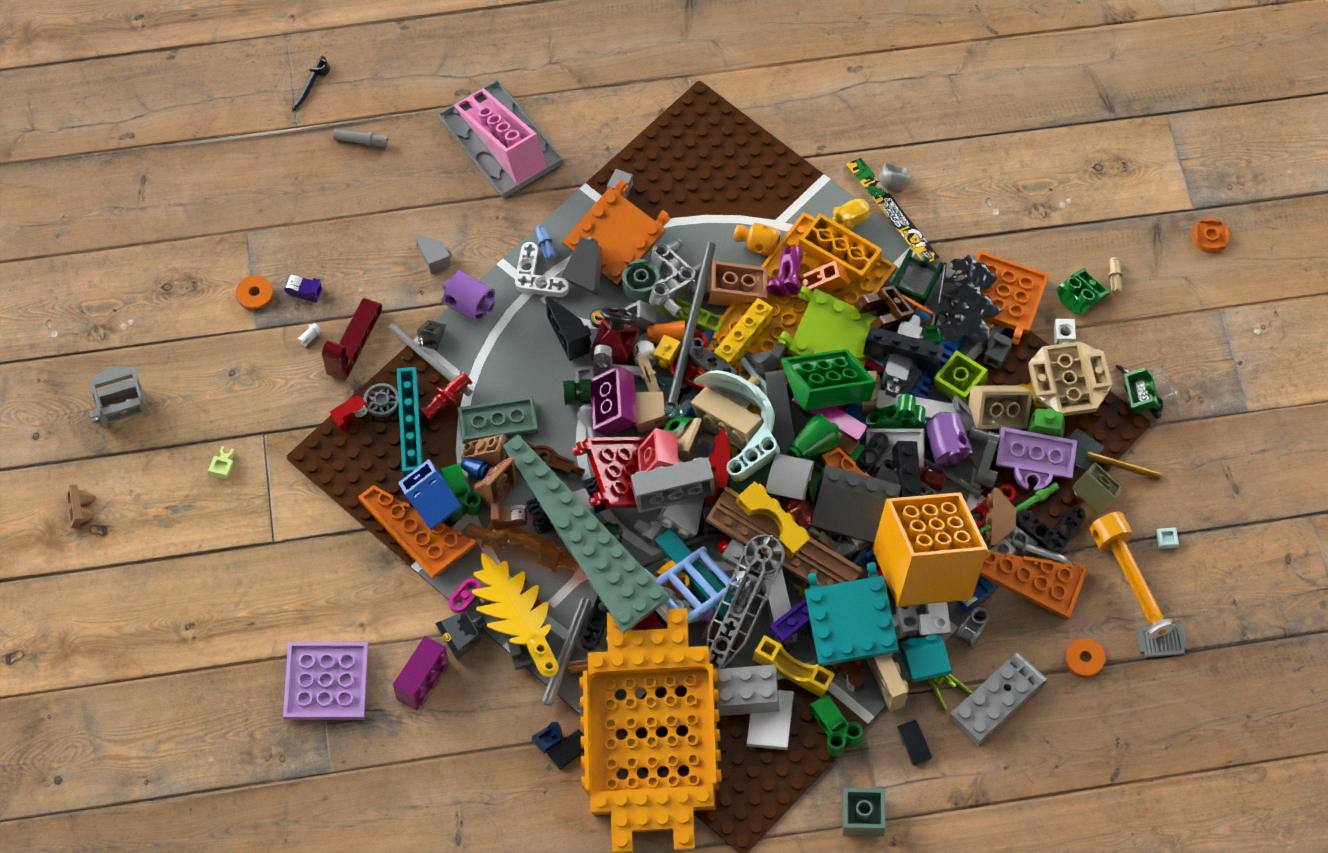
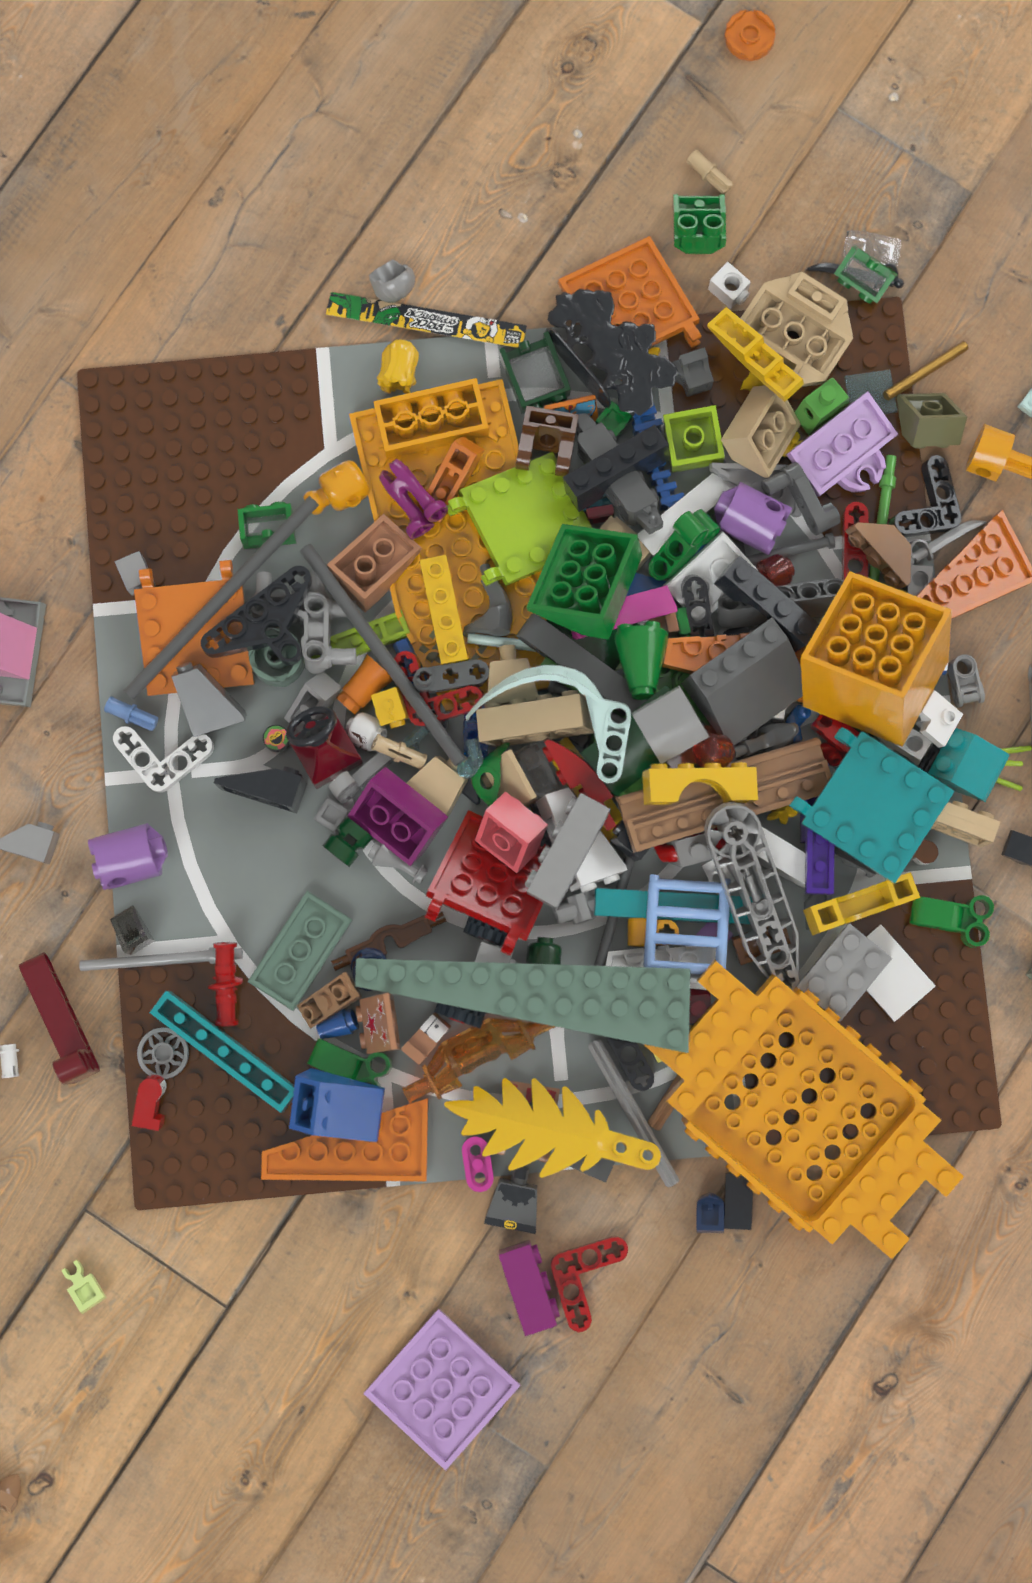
camera: 50 degrees left, 20 degrees up
none -> dark grey piece [124,496,319,699]
none -> black beam [201,566,312,665]
none -> green window [238,502,297,549]
none -> red beam [551,1236,628,1332]
none -> yellow slope [707,307,804,402]

